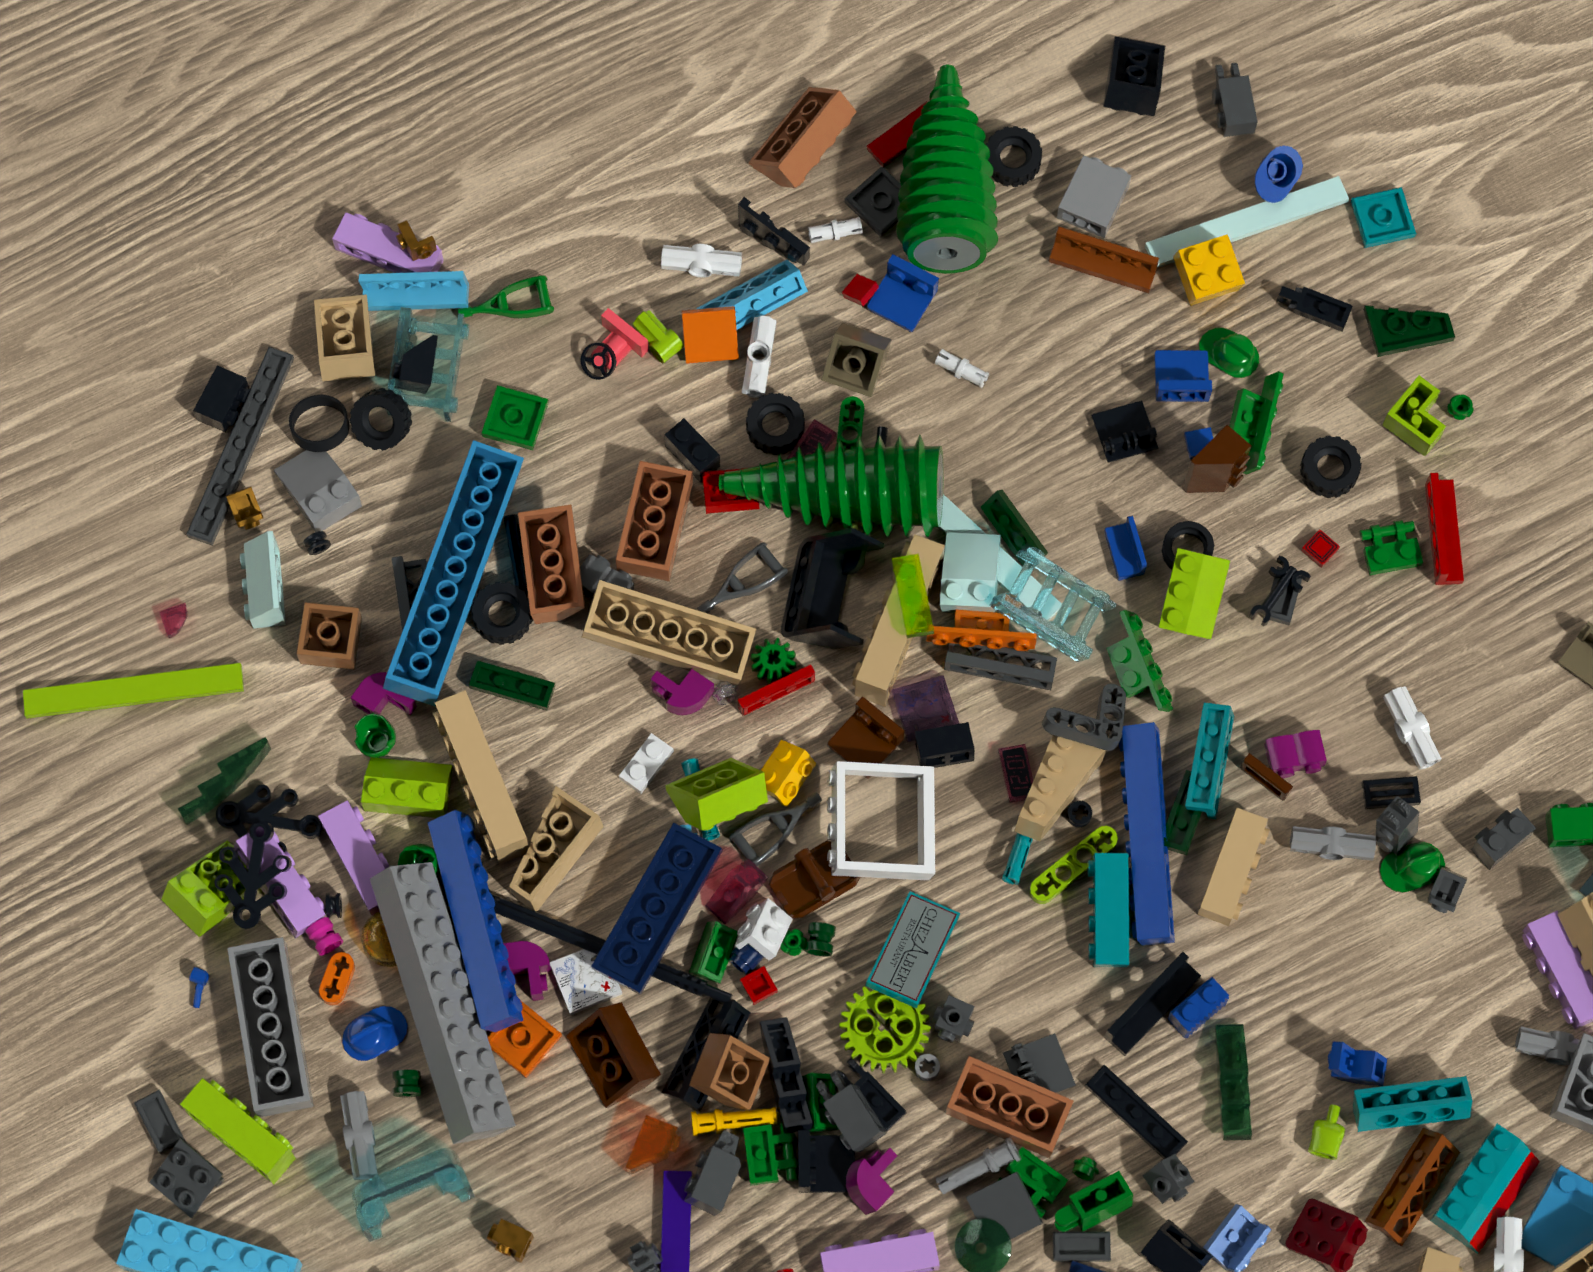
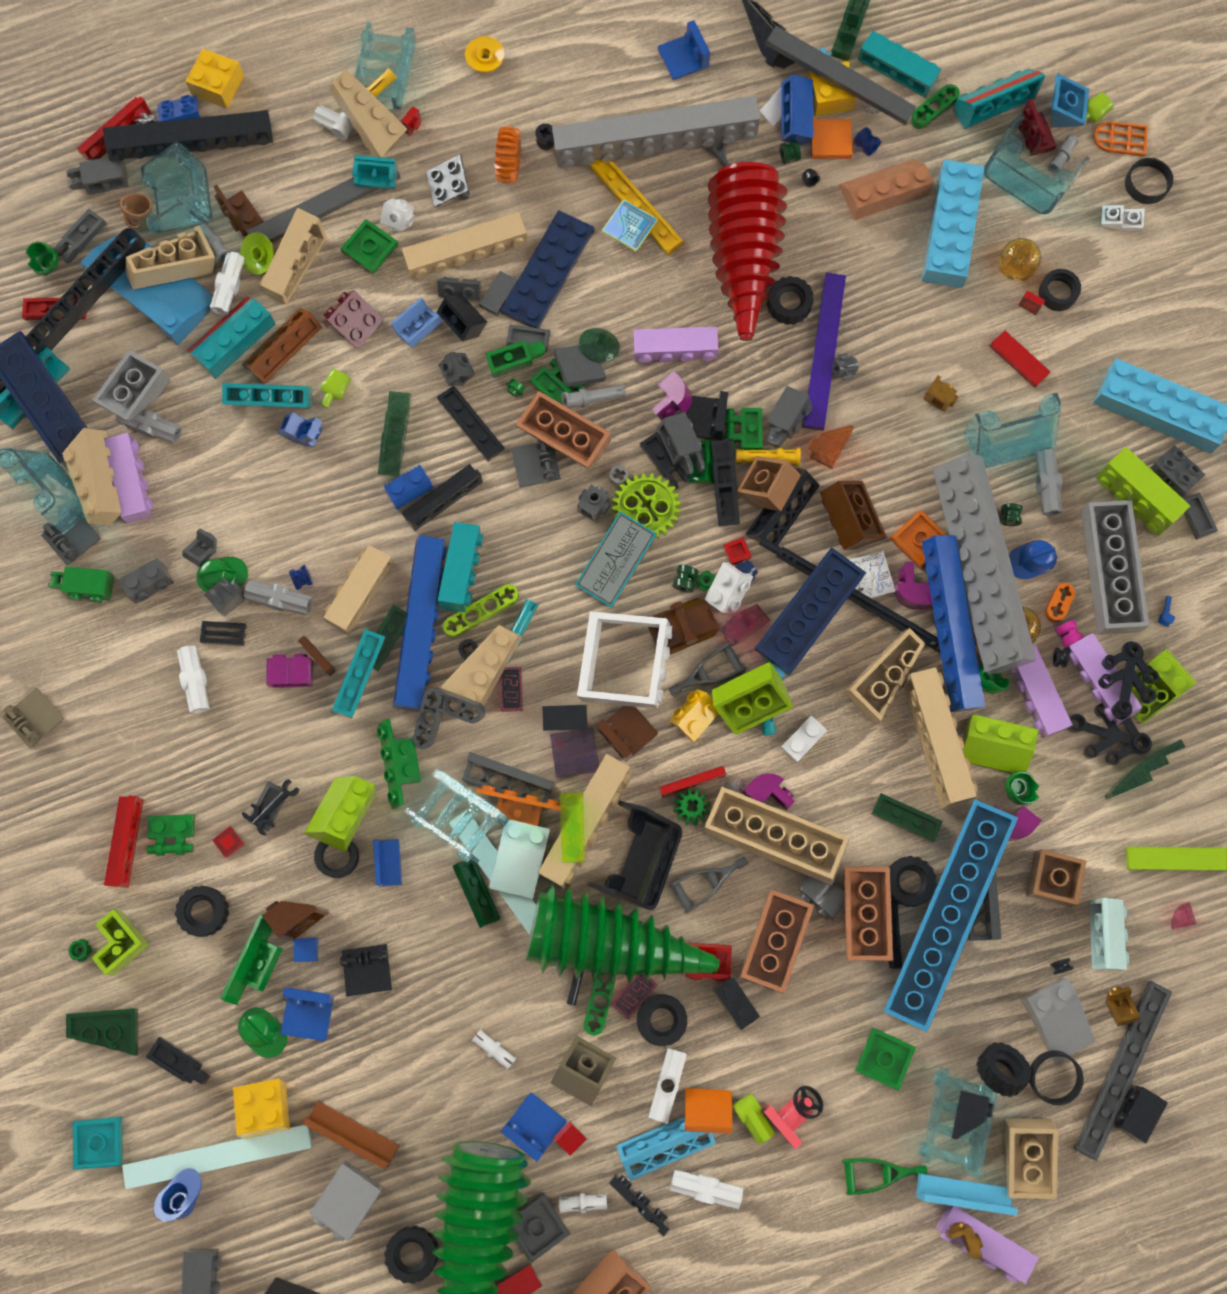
camera: 170 degrees left, 5 degrees up
green slope [689,921,738,984] -> none
none -> clear blue wheel [289,565,313,590]

